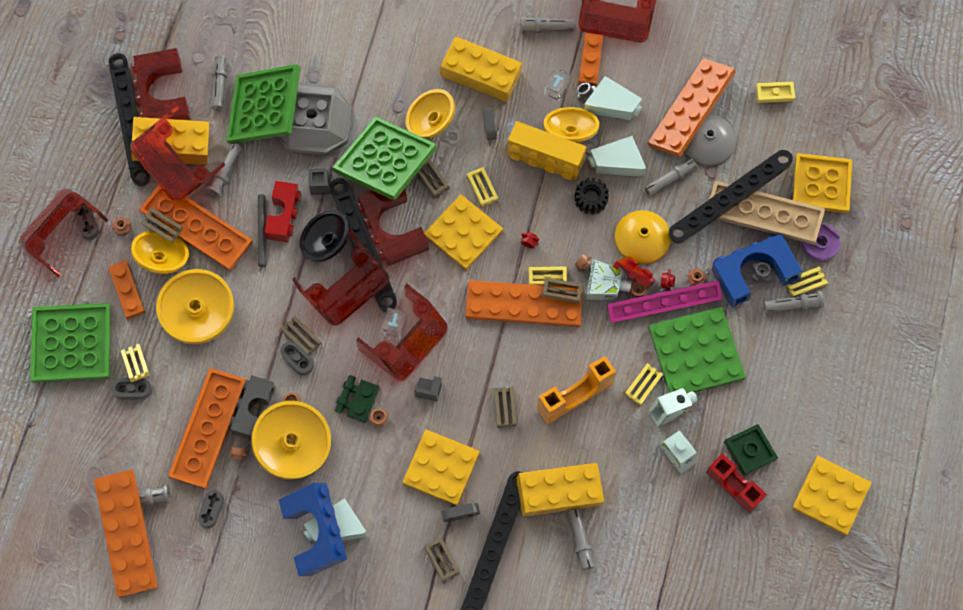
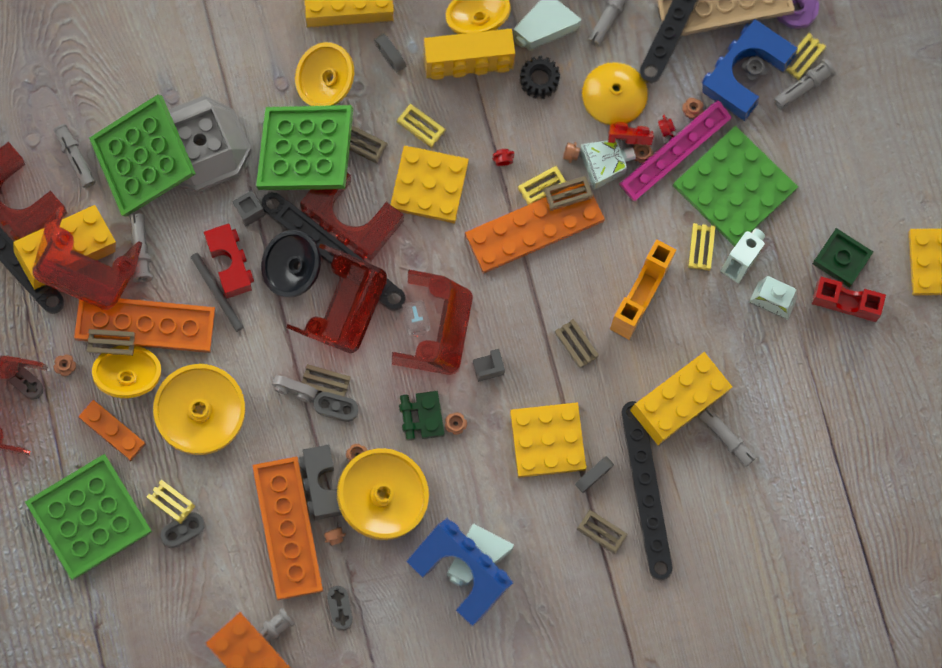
camera: 35 degrees left, 5 degrees up
none -> light grey plate [272,375,318,402]

